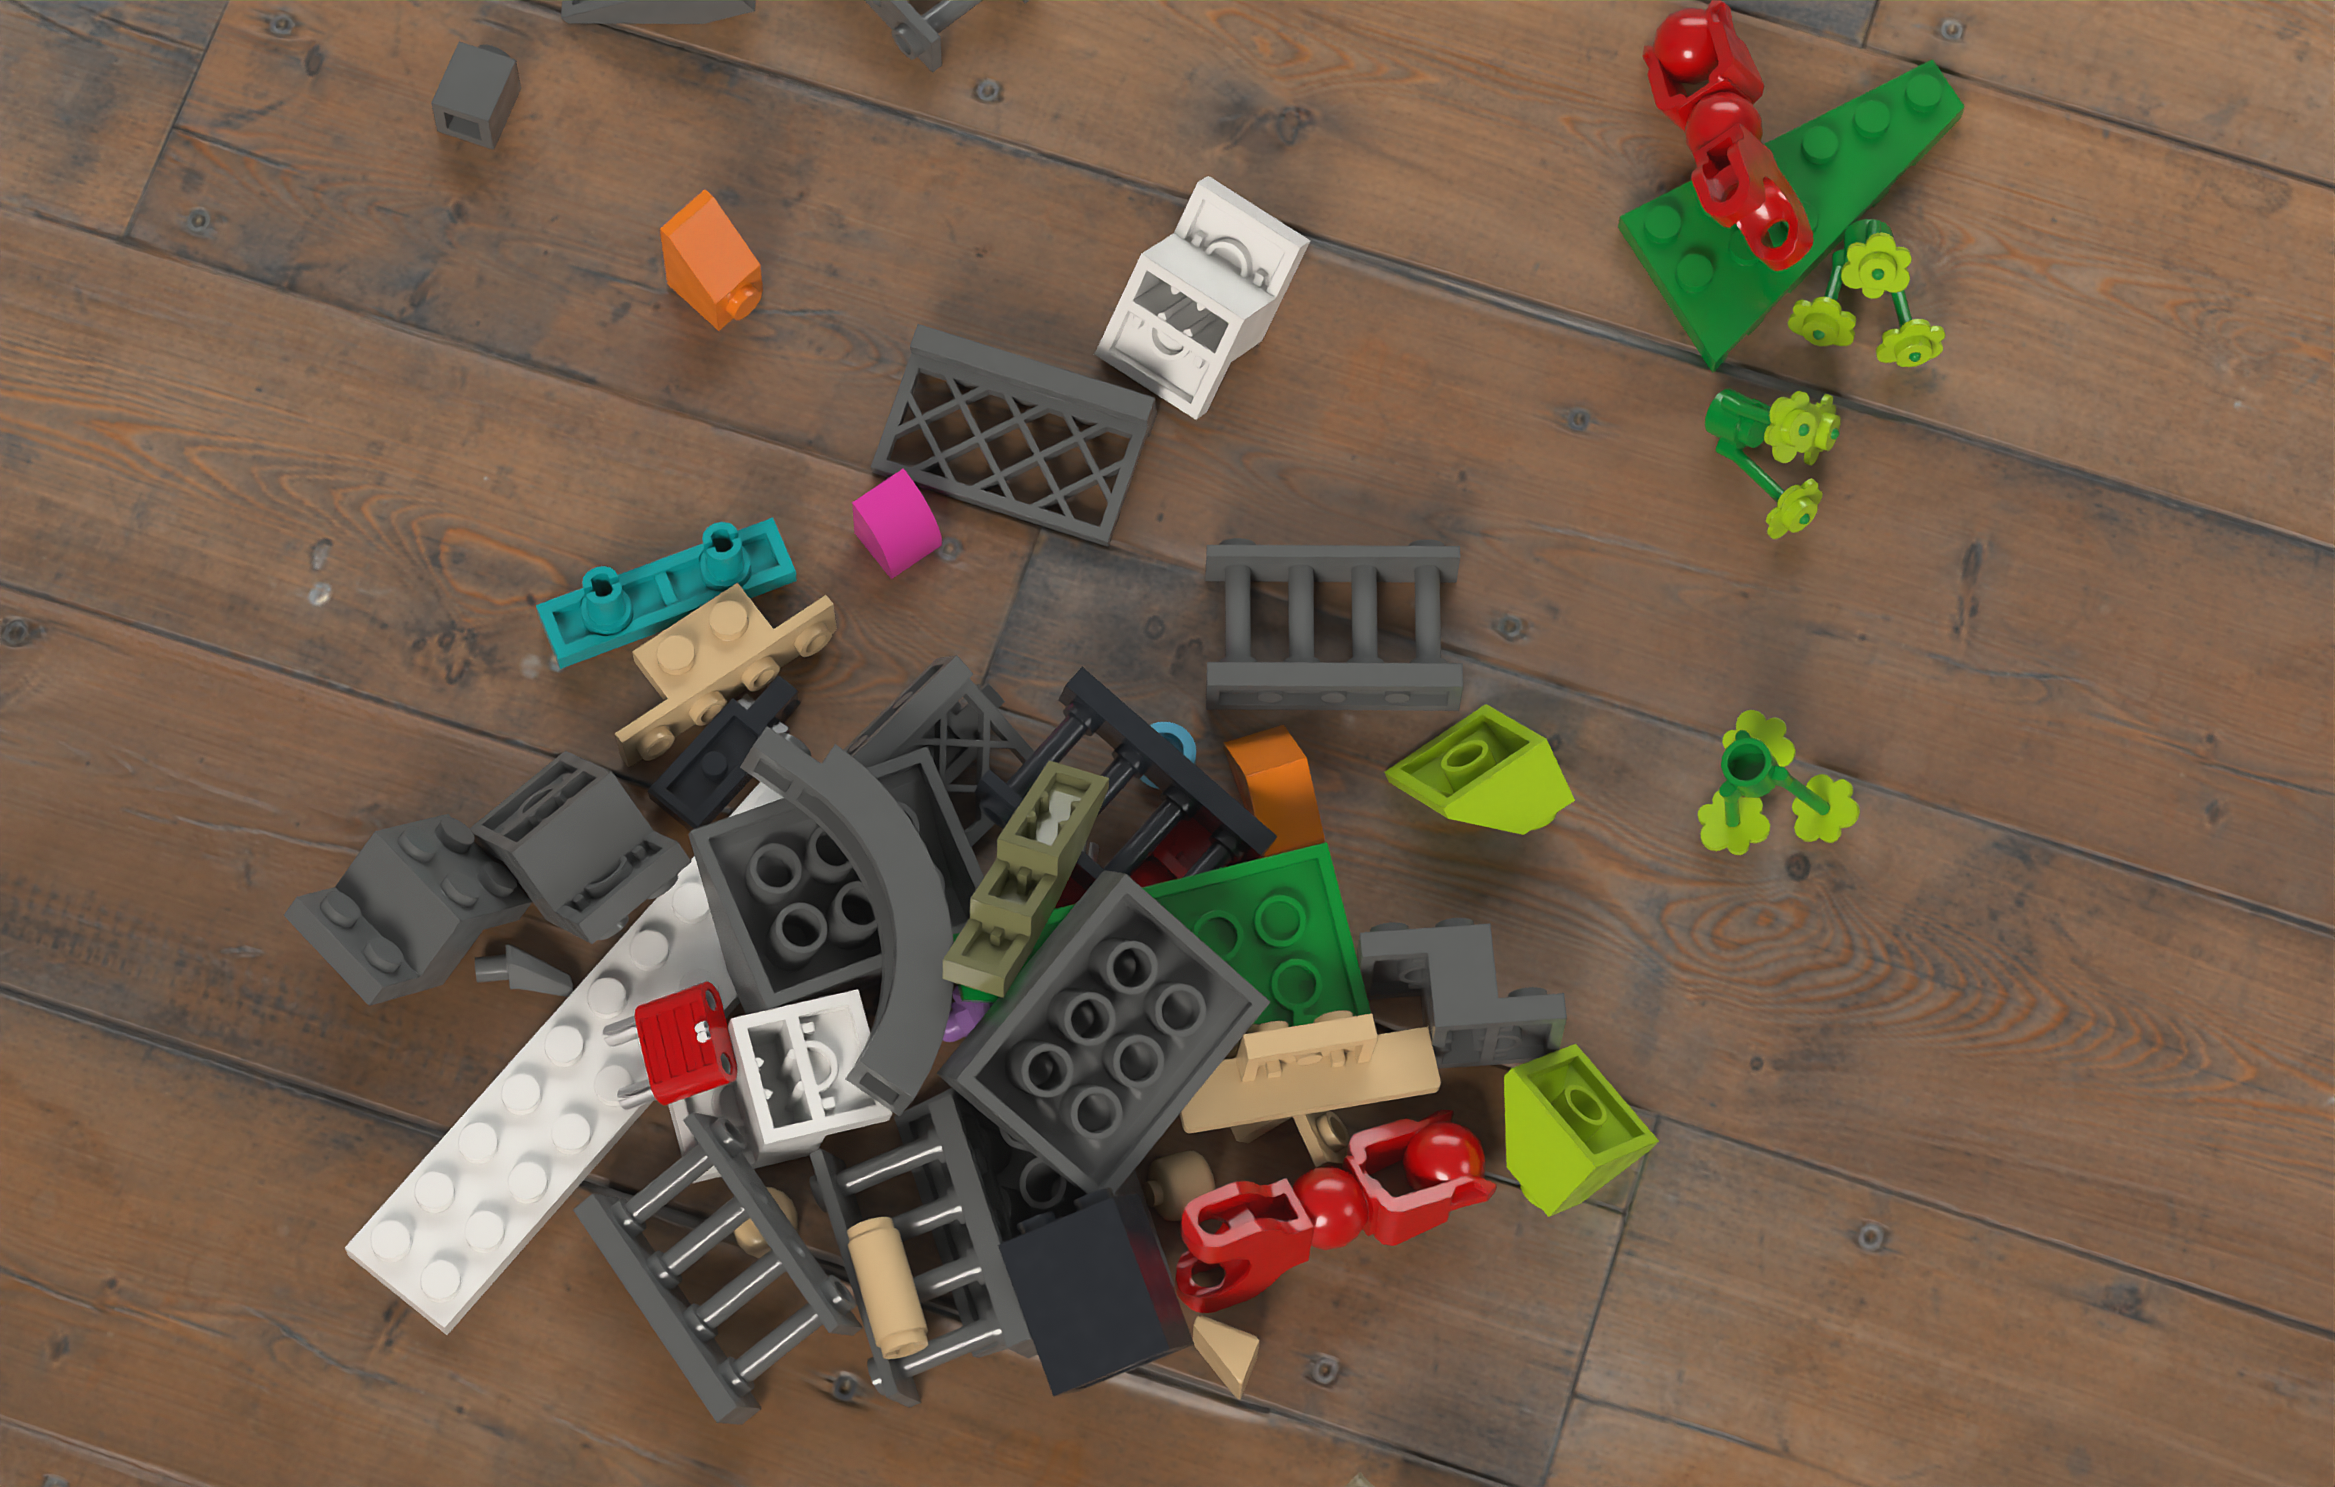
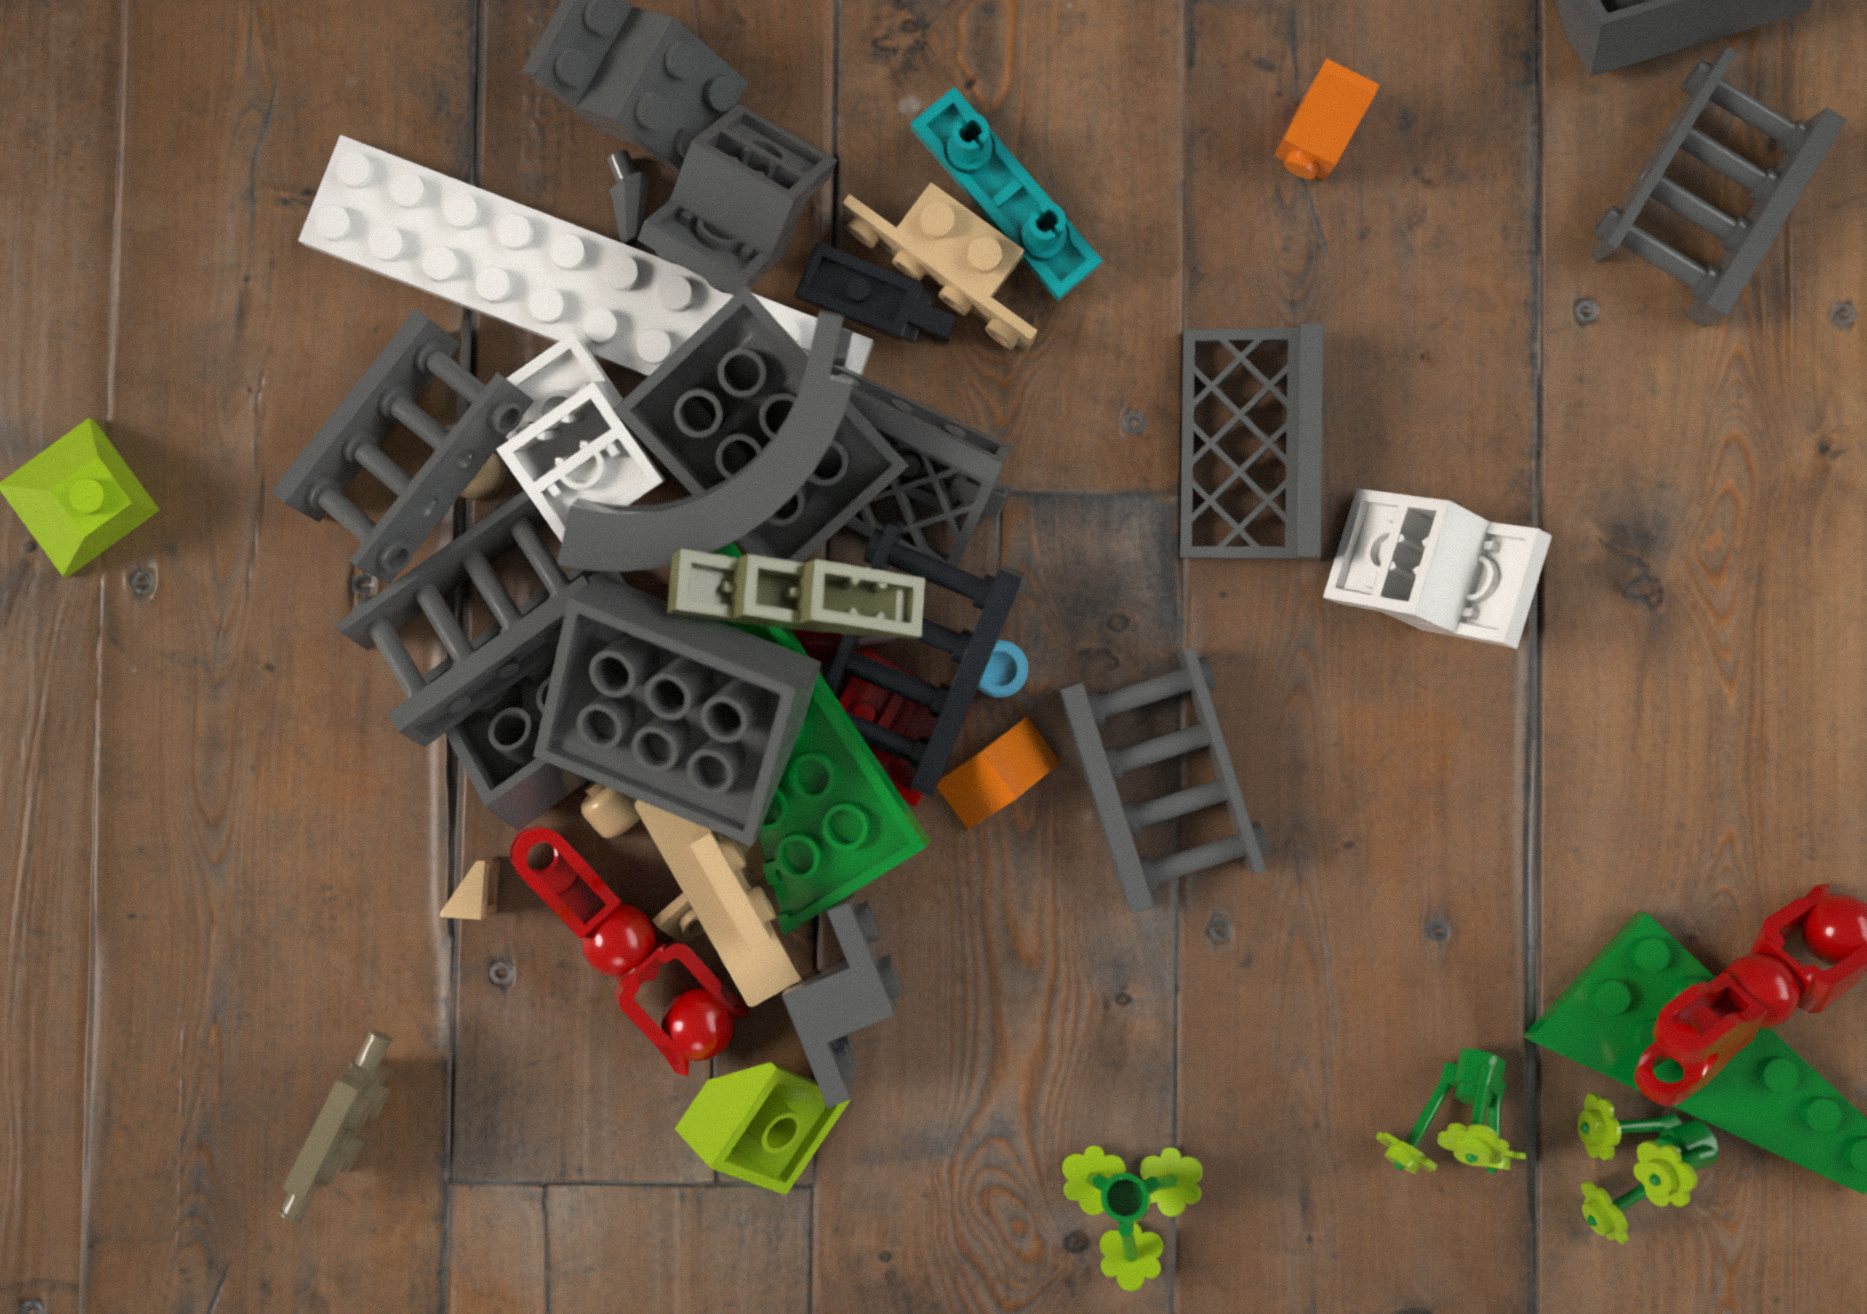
camera: 75 degrees right, 20 degrees up
red piece [603,981,738,1110] -> none
tan piece [847,1217,928,1359] -> none
dark pink brick [852,468,942,579] -> none
black brick [998,1187,1195,1397] -> none
lime slope [1384,704,1575,835] -> none

